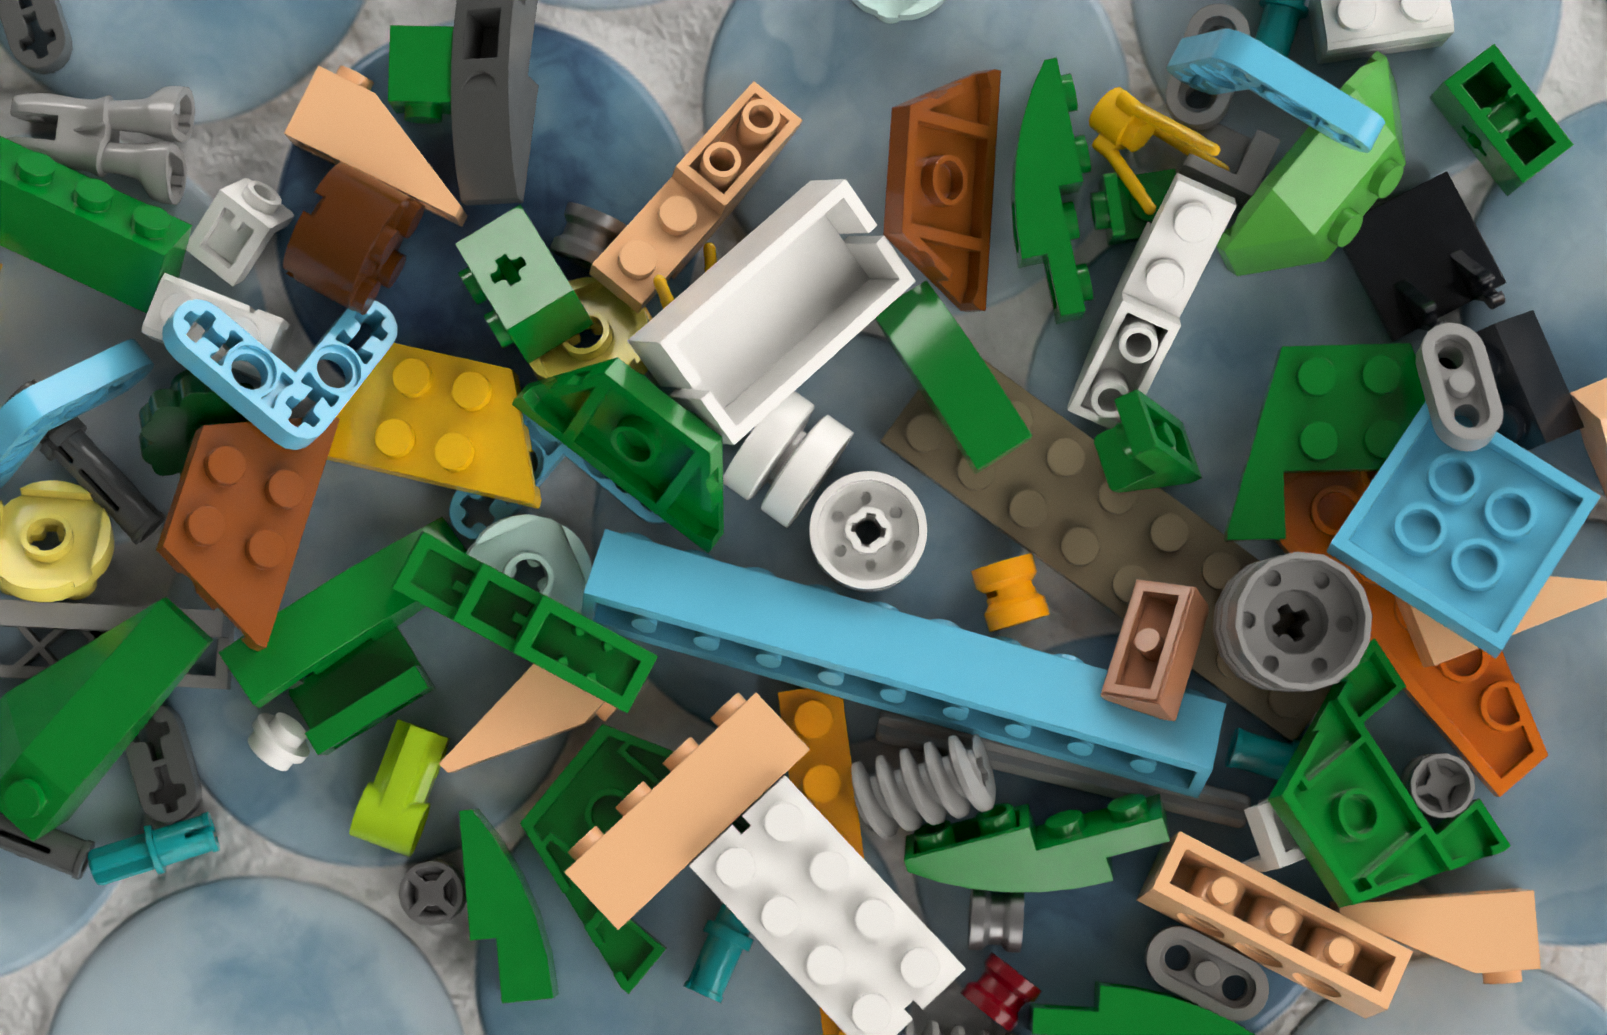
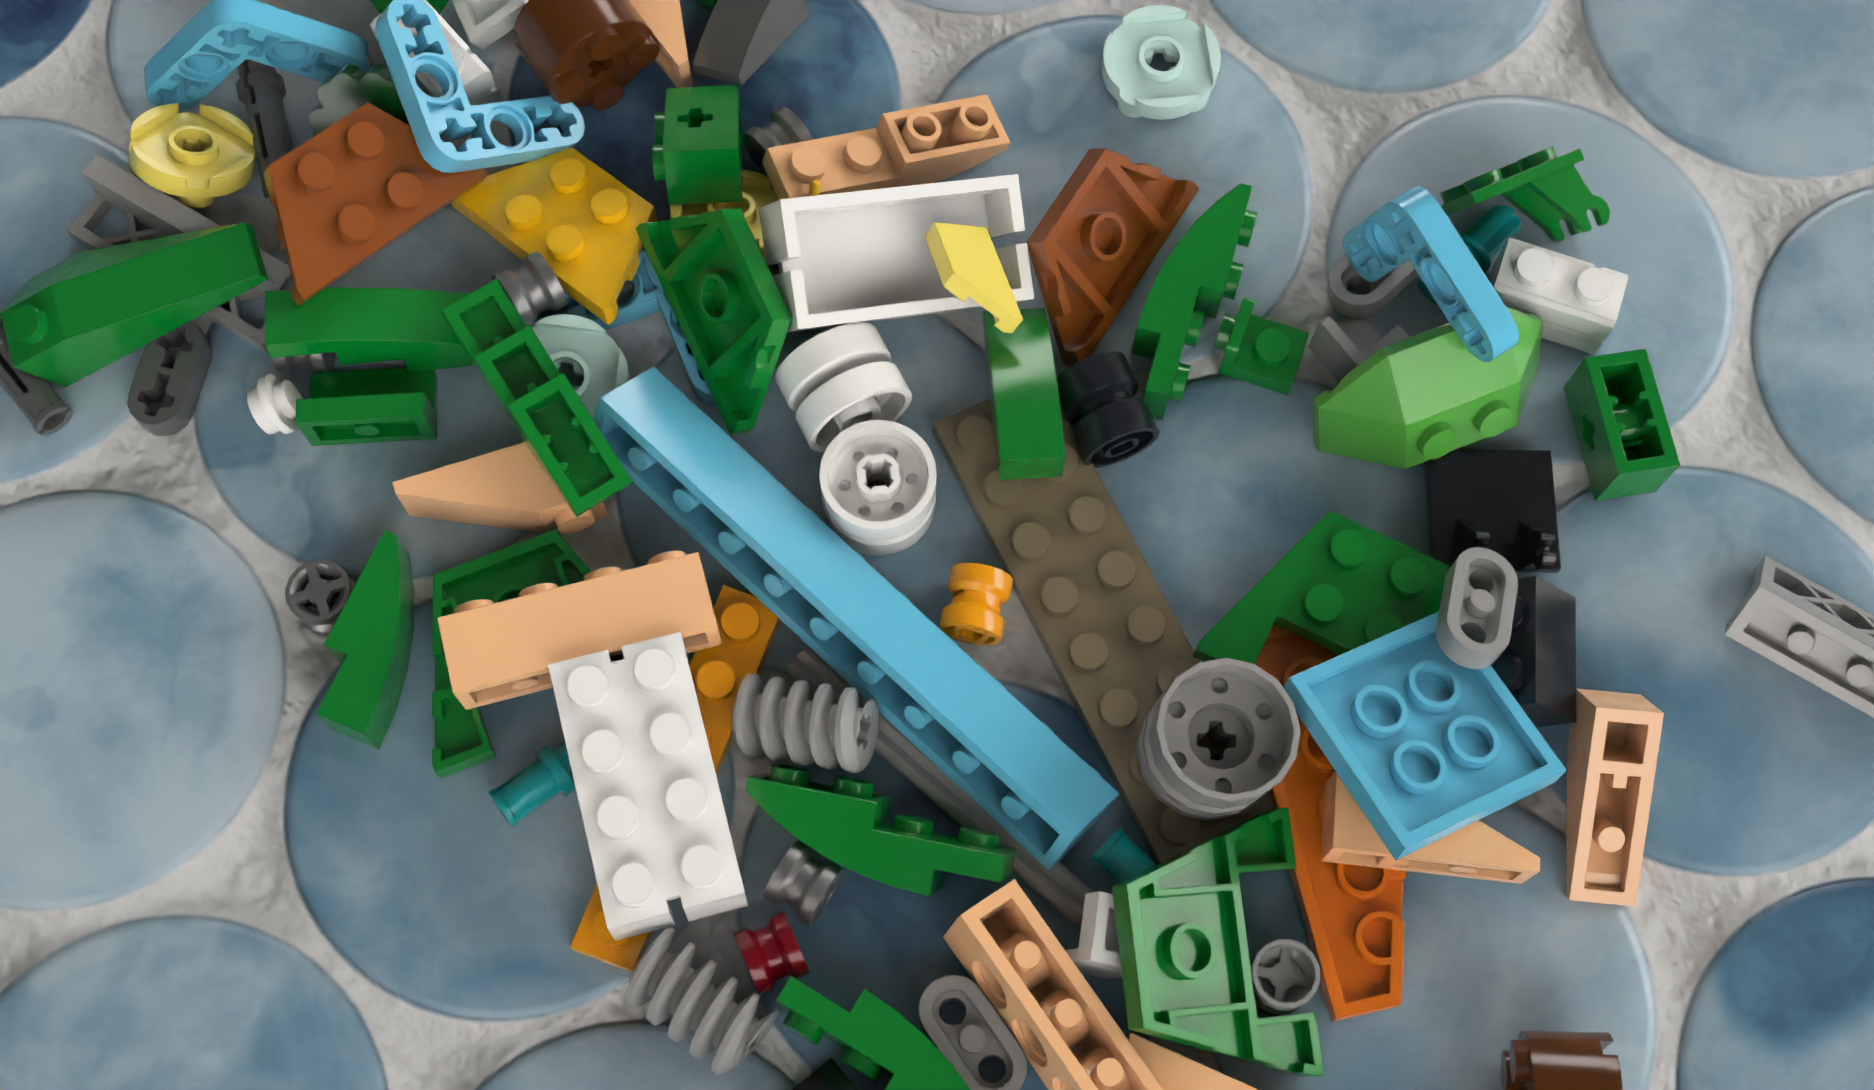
camera: 20 degrees right, 15 degrees down
teal axle [88,811,220,886] -> none
lime piece [349,719,451,858] -> none
white slope [1067,173,1237,429] -> none
yellow plant [1089,87,1230,215] -> none
green slope [1094,389,1202,493] -> none
nougat slope [1100,579,1209,721] -> none
none -> flat silver wheel [492,251,568,326]
none -> light yellow tile [924,222,1023,333]
none -> black wheel [1057,351,1160,468]

